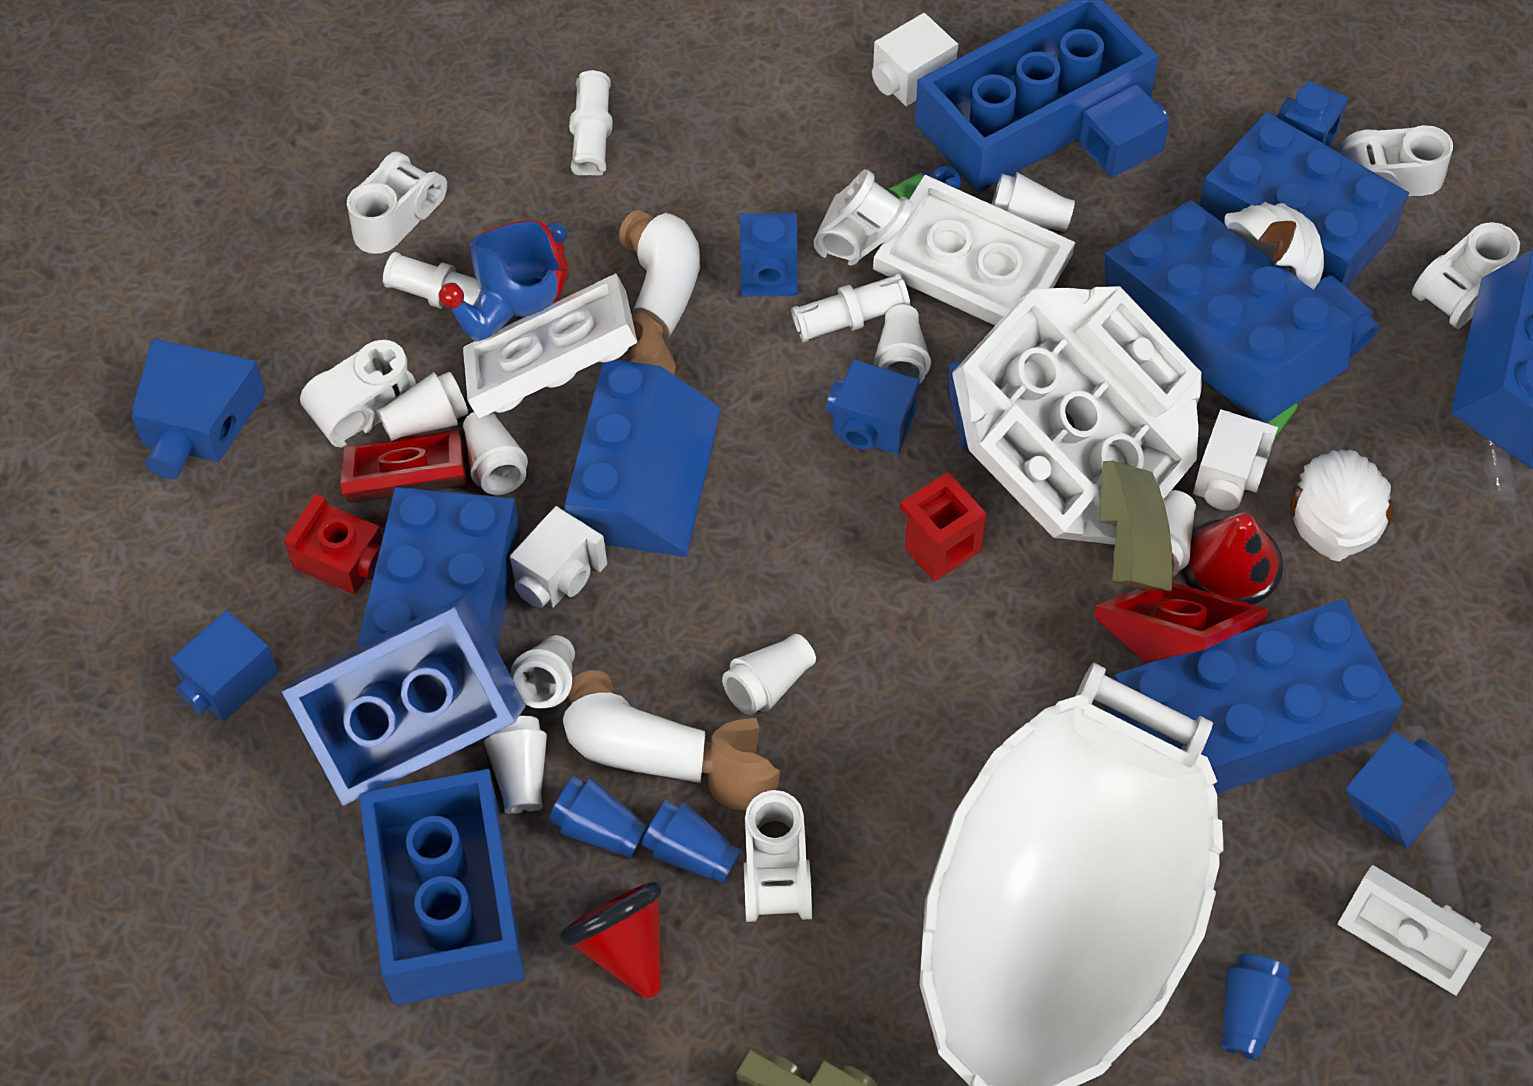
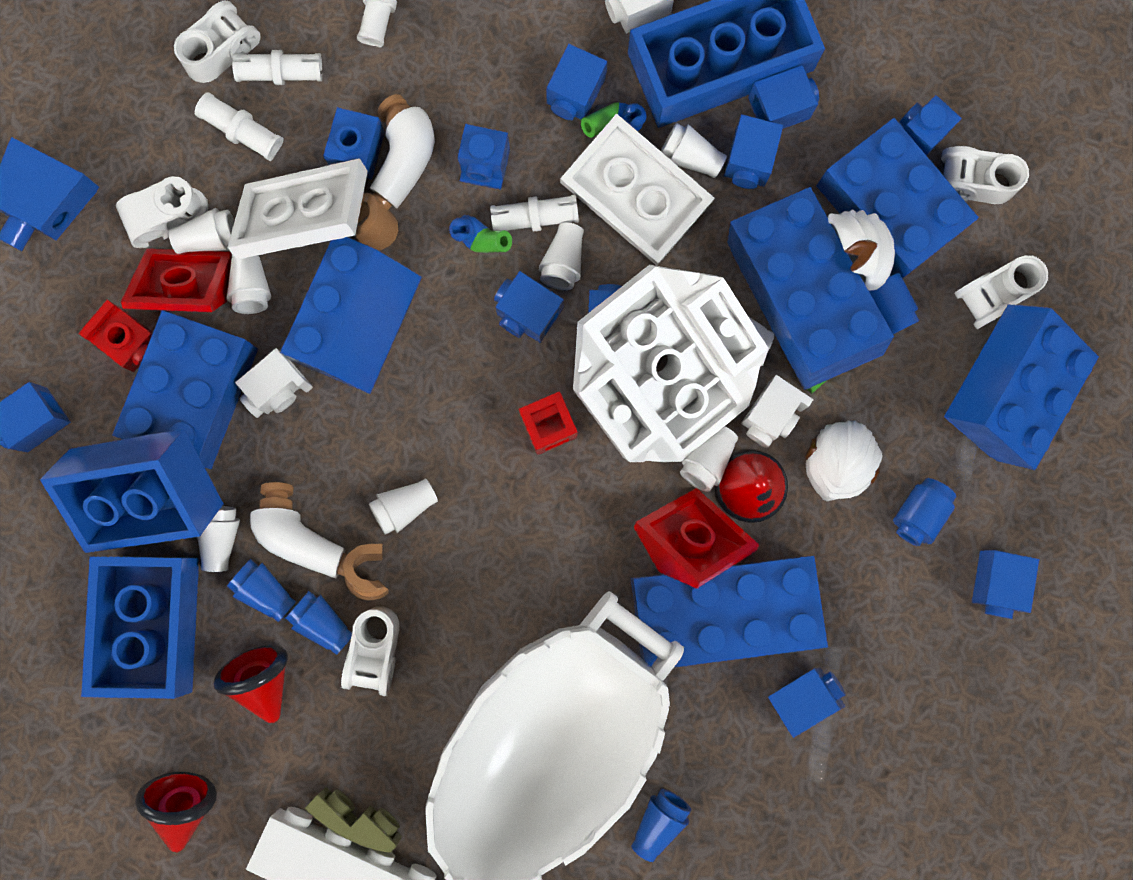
camera: 10 degrees right, 25 degrees up
blue piece [438,219,569,342] -> none
white cone [510,635,575,708] -> none
white piece [814,169,913,266] -> none
olive slope [1098,460,1172,592] -> none
white hinge [1337,865,1492,996] -> none
none -> white pin [232,50,322,85]
none -> blue brick [323,107,385,179]
none -> arm [449,215,512,253]
none -> blue brick [546,44,607,120]
none -> blue brick [724,114,783,189]
none -> blue brick [893,478,957,546]

